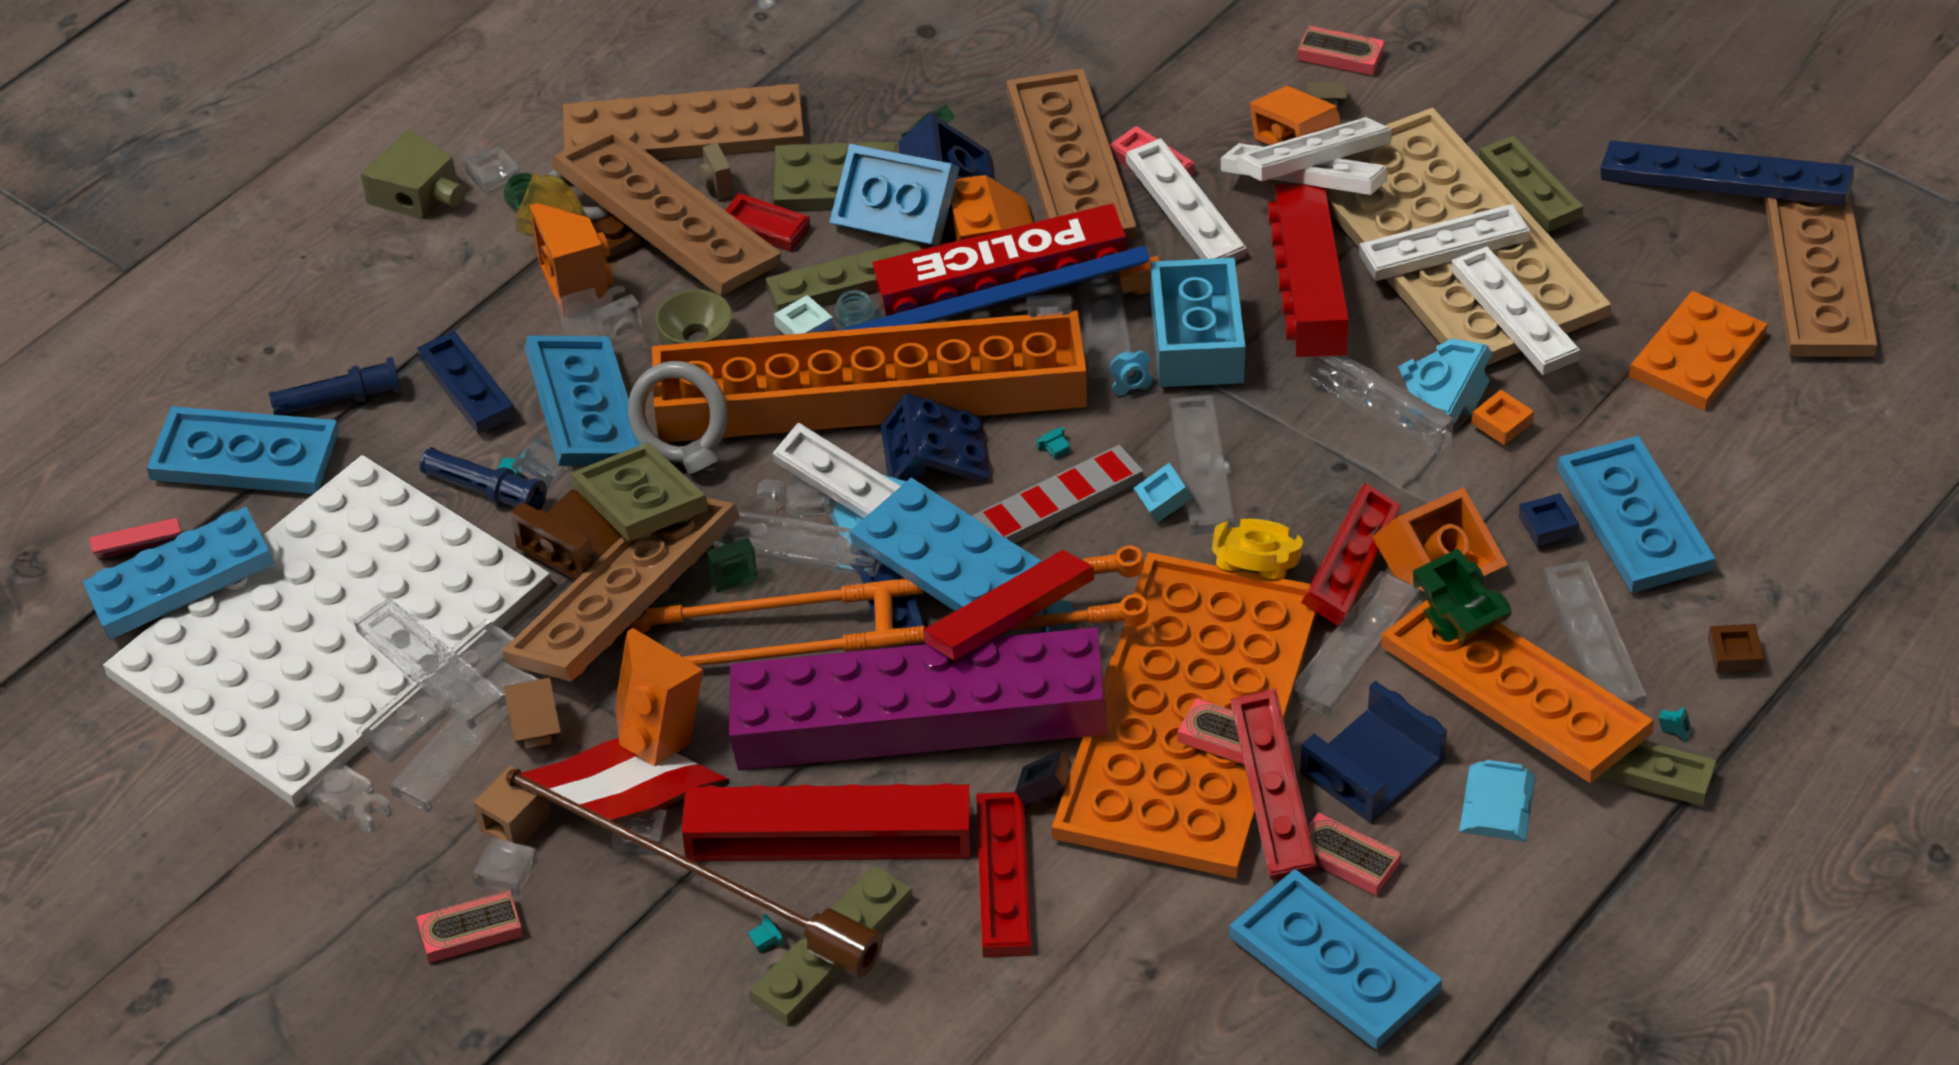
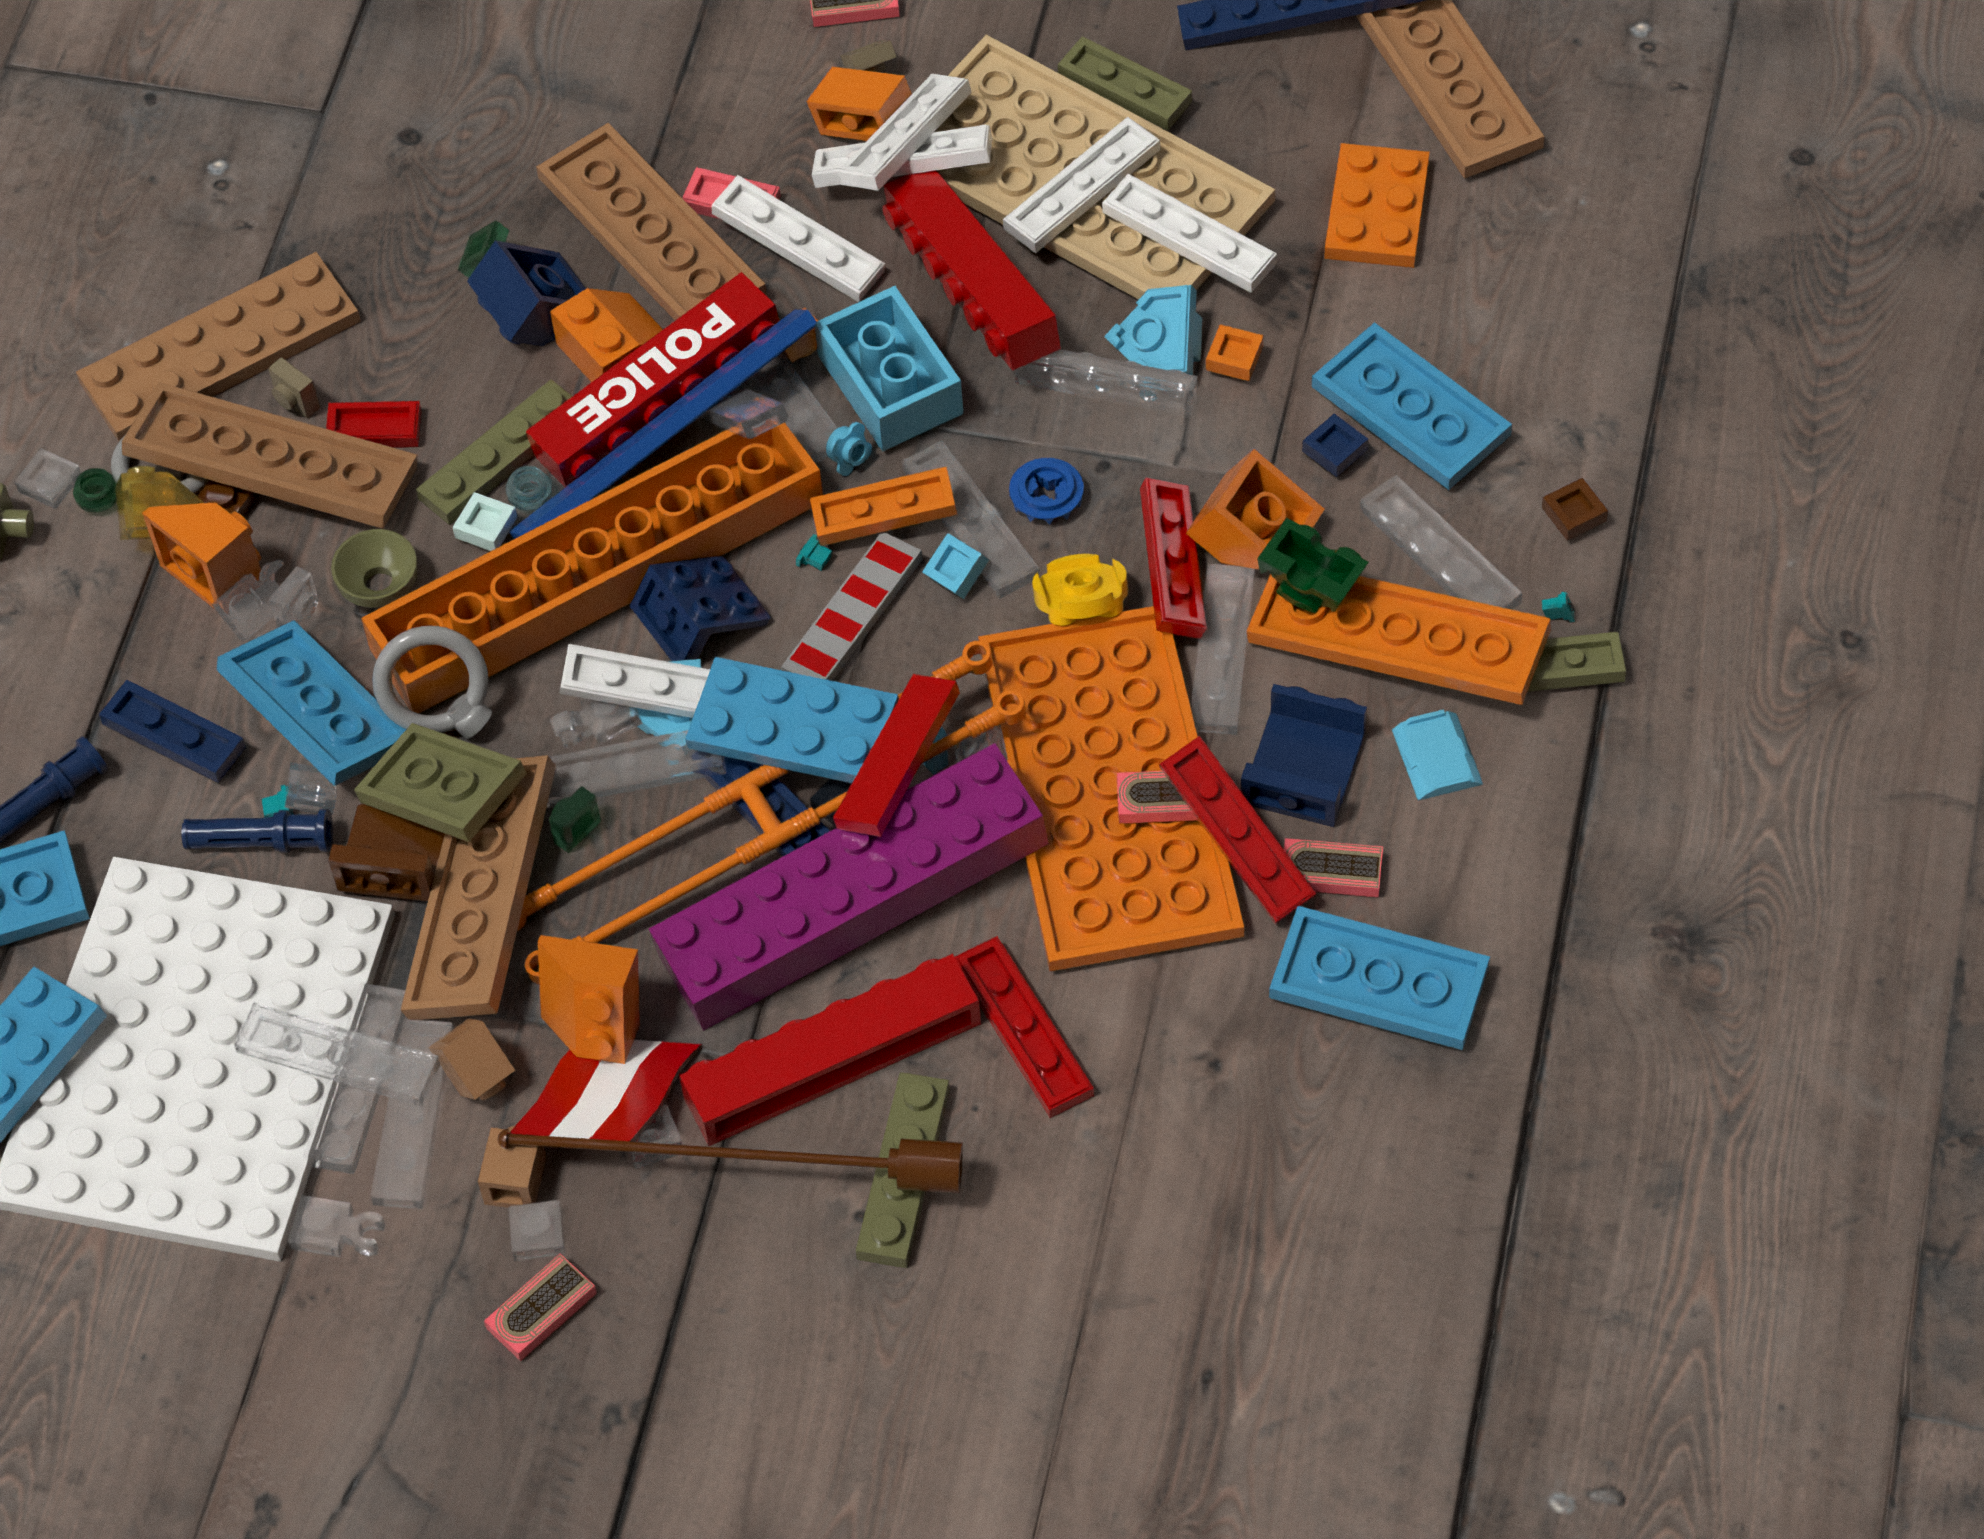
camera: 25 degrees left, 10 degrees up
teal piece [747,913,785,953] -> none
olive plate [774,141,896,211] -> none
dark azure plate [829,144,960,246] -> none
black plate [1015,749,1072,805] -> none
none -> orange plate [810,466,958,546]
none -> blue gear [1009,458,1084,525]

